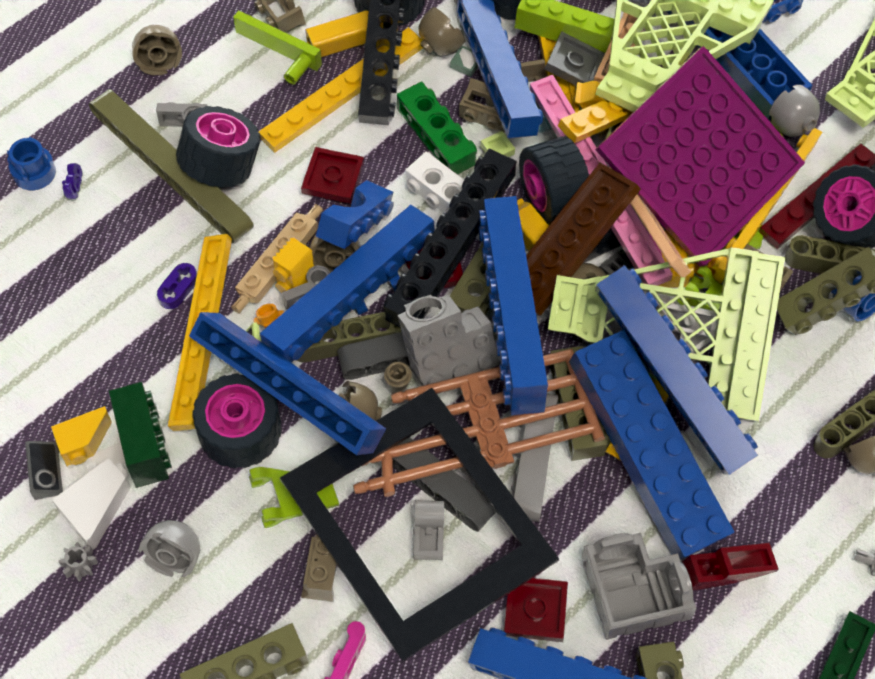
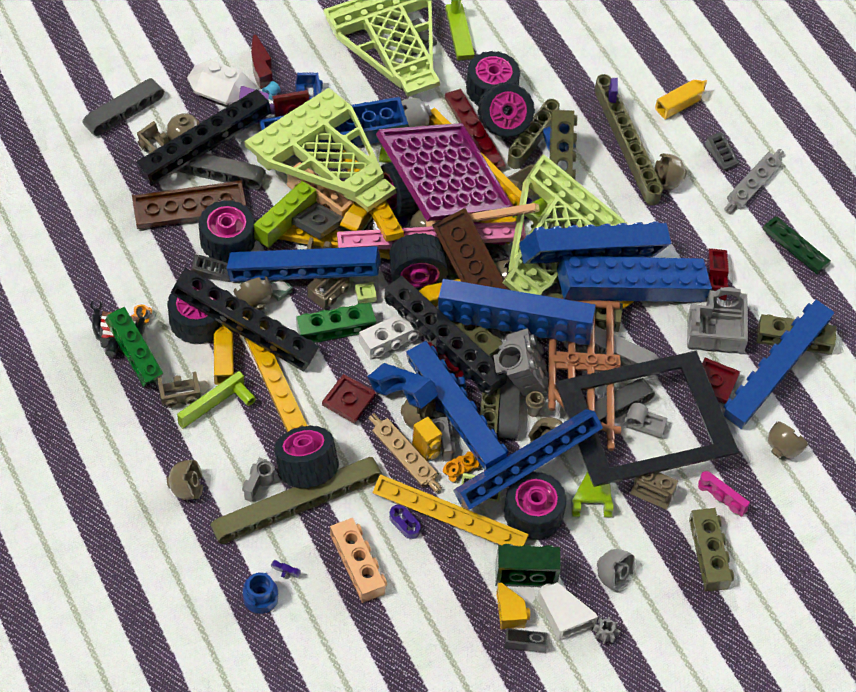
camera: 75 degrees left, 5 degrees down
none -> light nougat brick [330,518,387,603]

